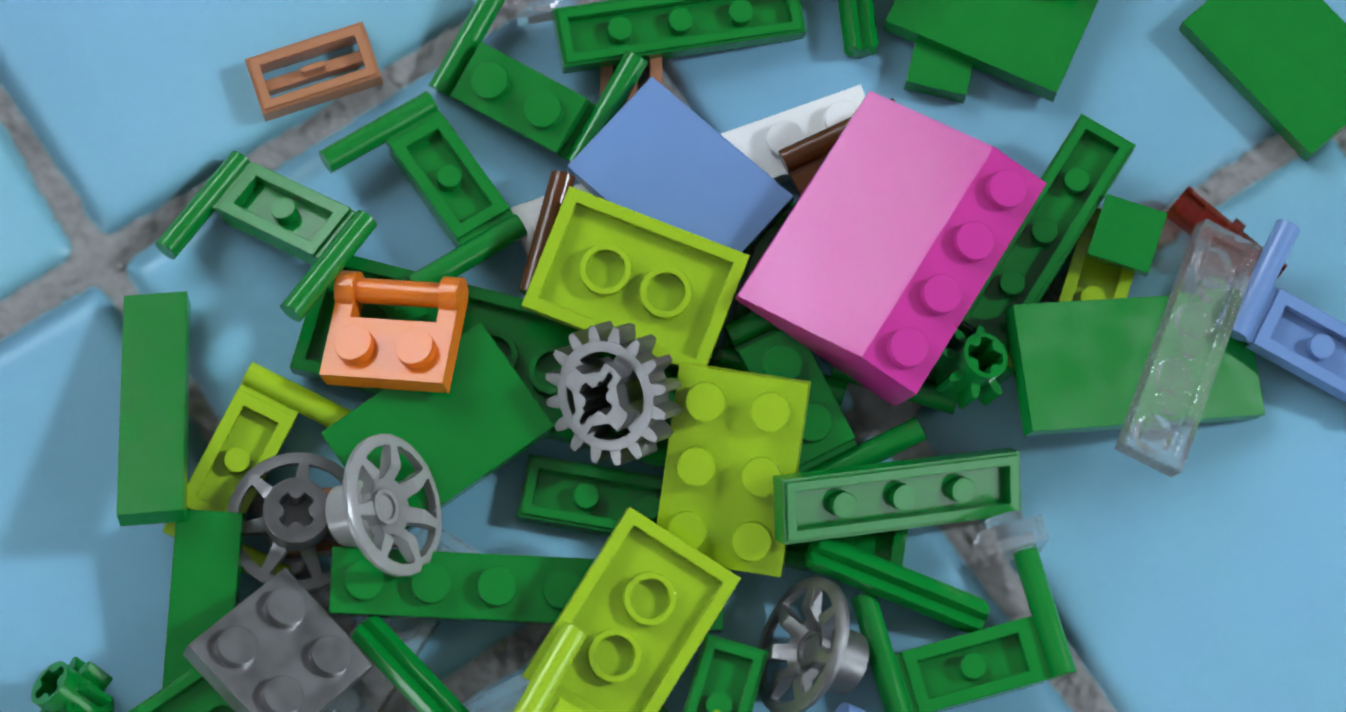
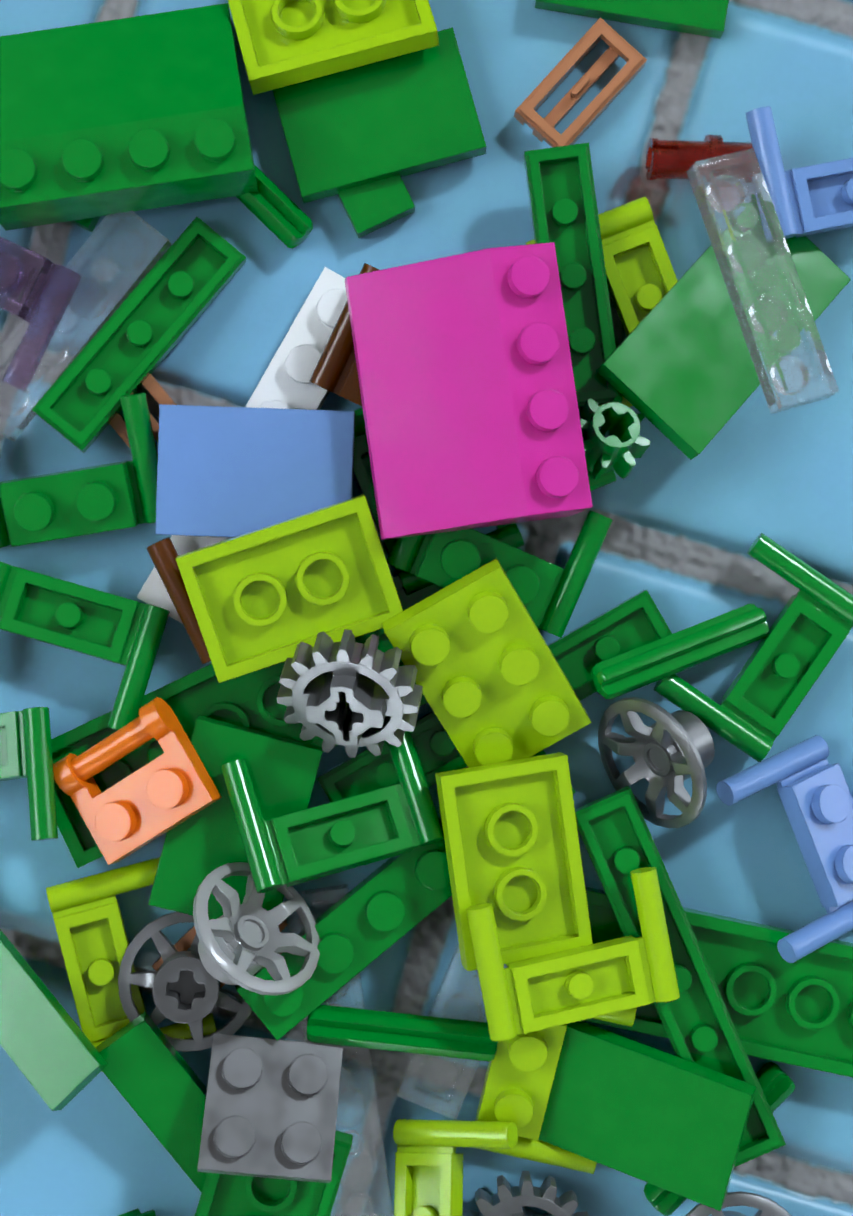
camera: 40 degrees left, 15 degrees up
green tile [773,447,1021,545] -> none
clear plate [972,510,1049,568] -> none
green tile [1085,194,1168,277] -> none
none -> green plate [220,731,444,893]
none -> nougat tile [514,17,647,147]

